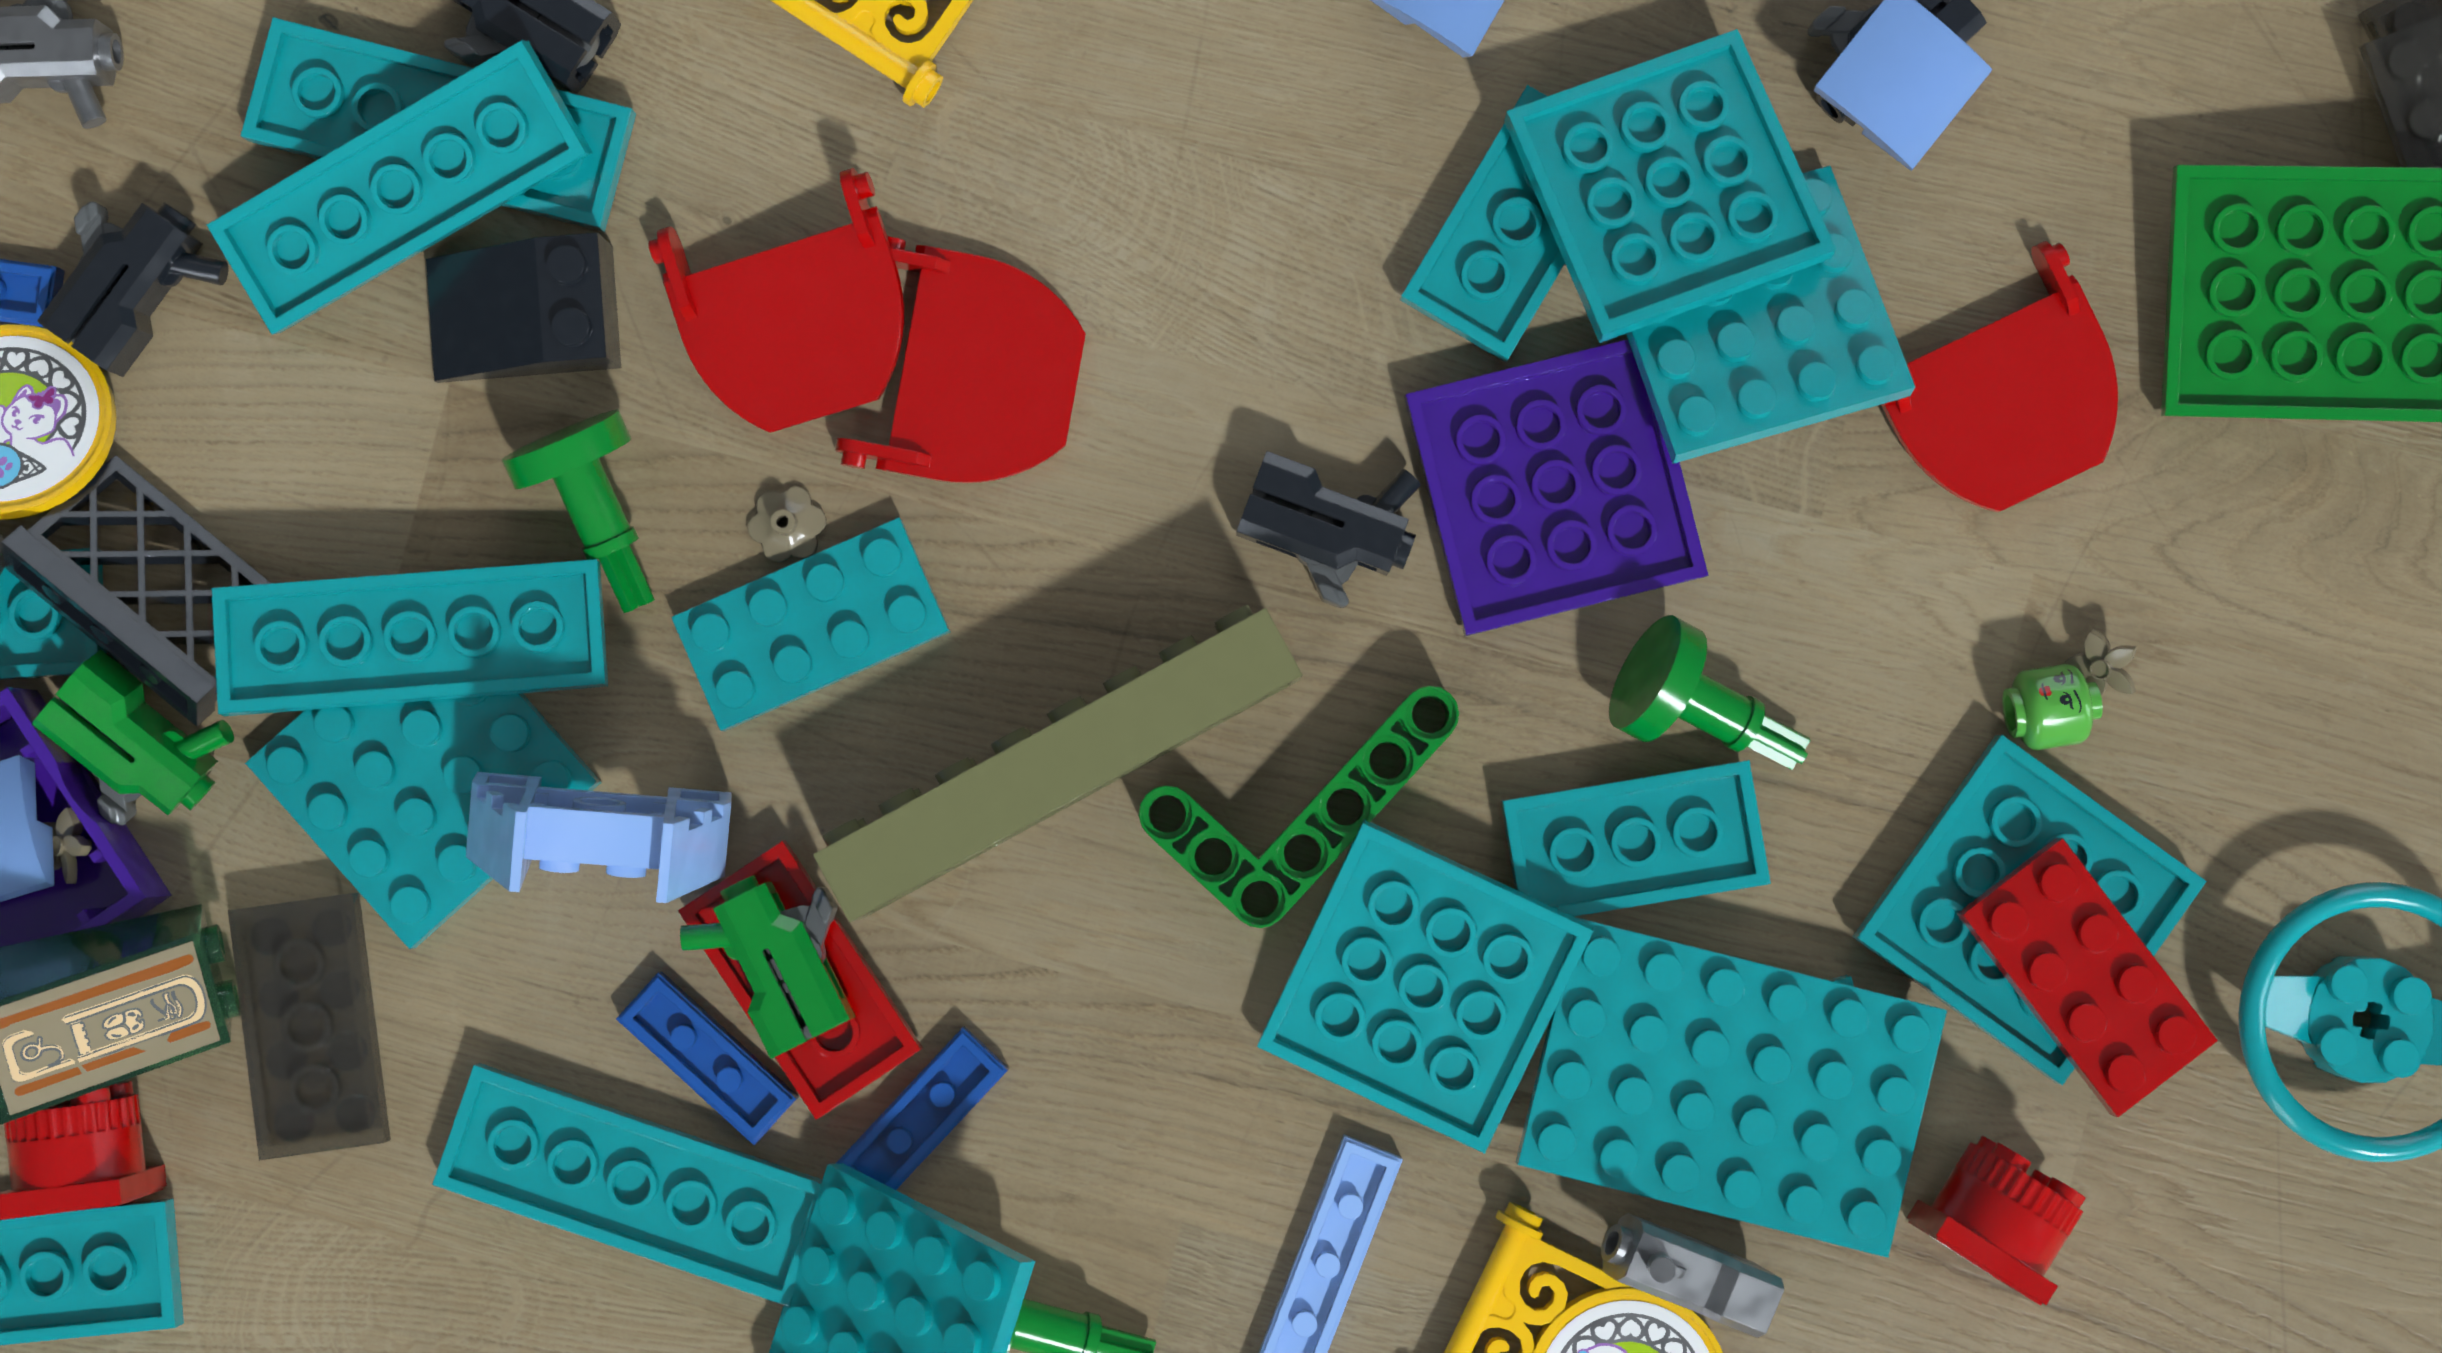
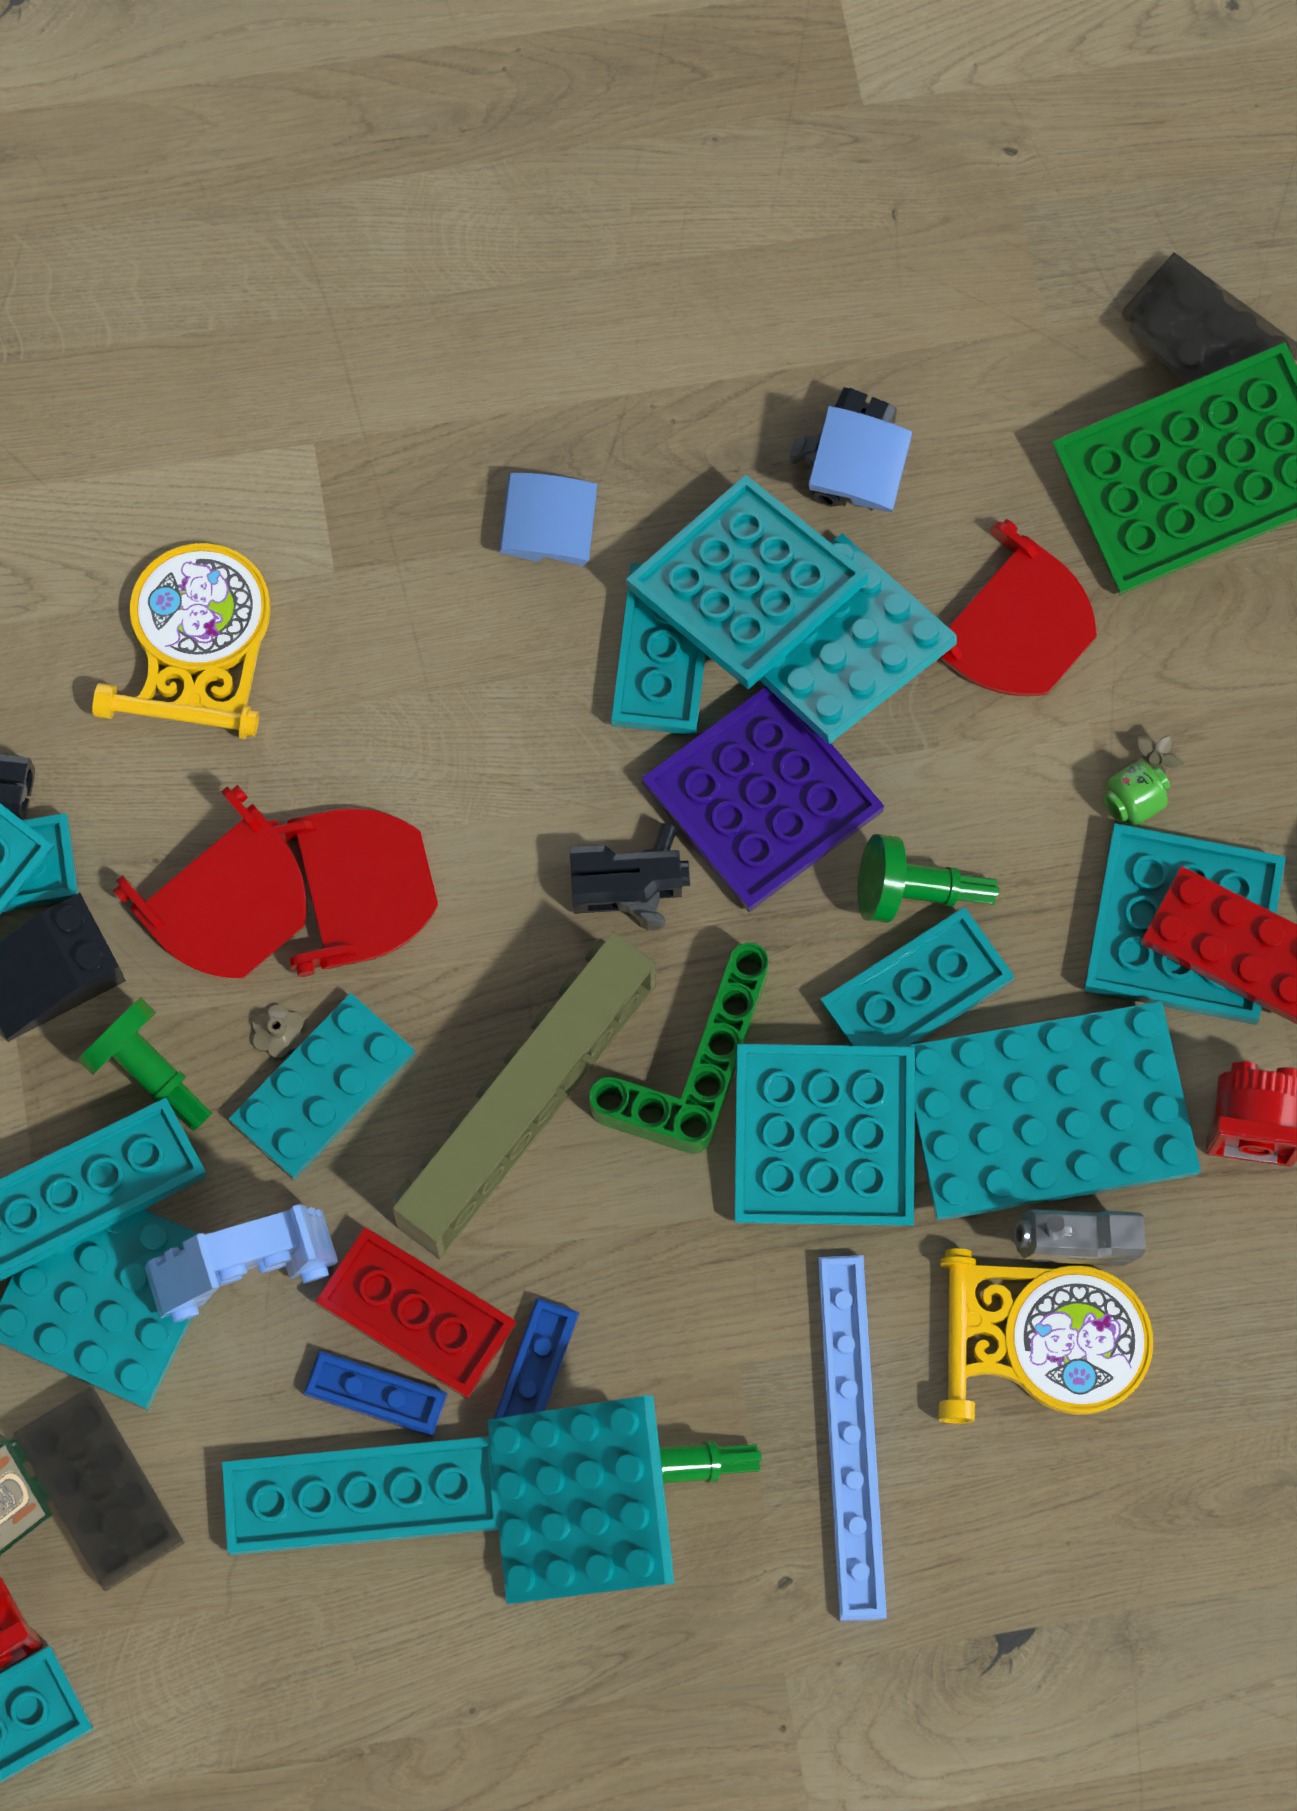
camera: 25 degrees left, 15 degrees down
green piece [680,875,855,1059] -> none

